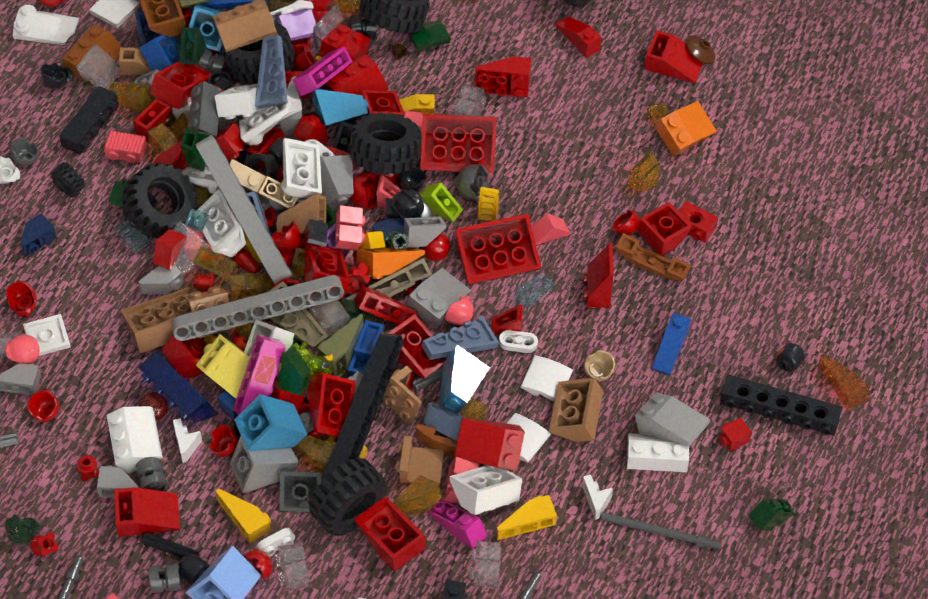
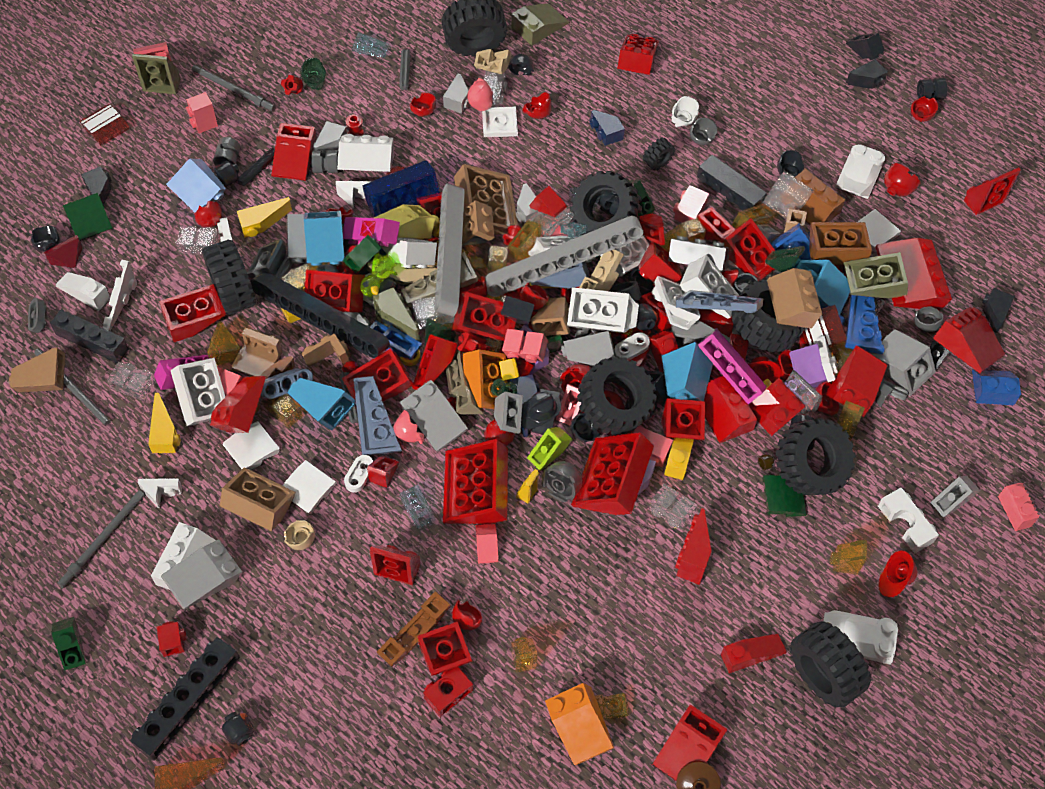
camera: 105 degrees right, 5 degrees up
dark green slope [180,128,214,172] -> none
blue slope [652,313,691,376] -> none

